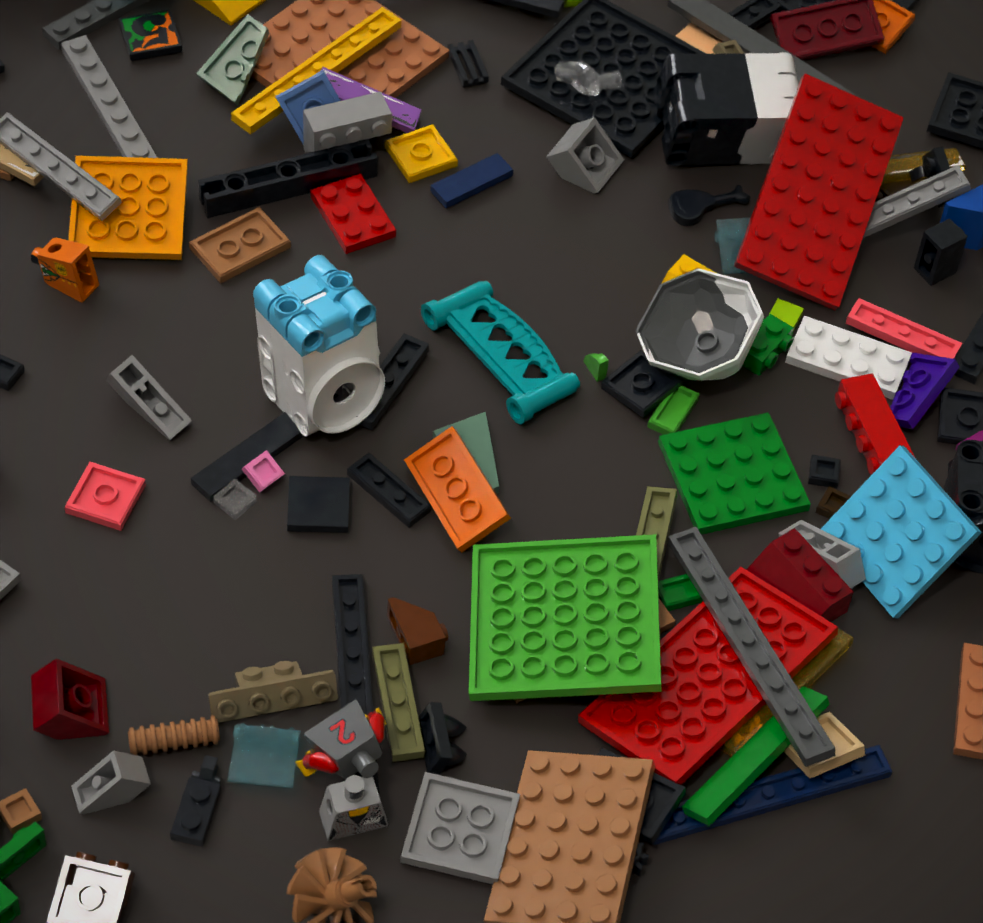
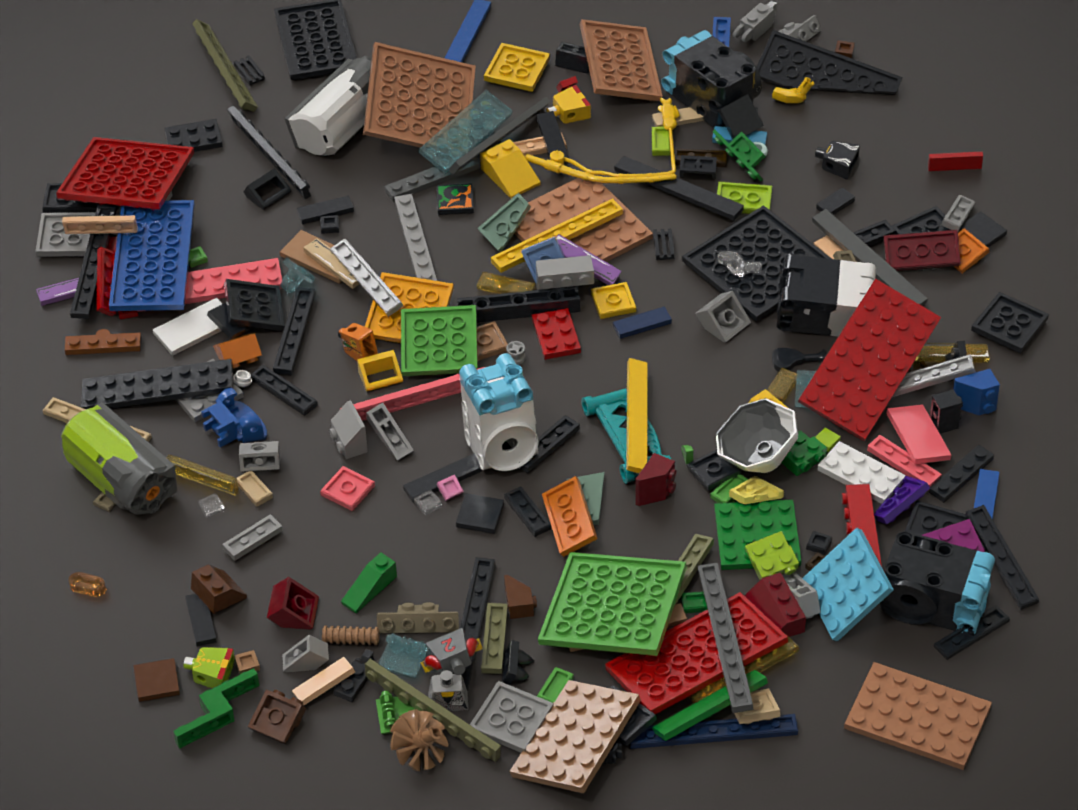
camera: 20 degrees right, 5 degrees down
none -> light nougat tile [292,657,355,706]
none -> light grey slope [329,400,368,459]
none -> coral plate [340,367,485,421]
none -> green slope [341,552,397,613]
none -> yellow tile [357,350,403,392]
none -> olive plate [365,658,501,763]
none -> bright green hinge [376,691,415,734]
none -> bright green plate [401,305,478,376]
none -> clear yellow tile [477,272,535,294]
none -> light grey wheel [506,341,526,365]
none -> bright green tile [537,667,574,703]
none -> yellow tile [626,358,647,474]
none -> dark red slope [635,453,677,506]
none -> light yellow wing [729,476,784,504]
none -> lime plate [745,531,799,580]
none -> clear yellow tile [767,368,799,403]
none -> coral tile [886,405,951,464]

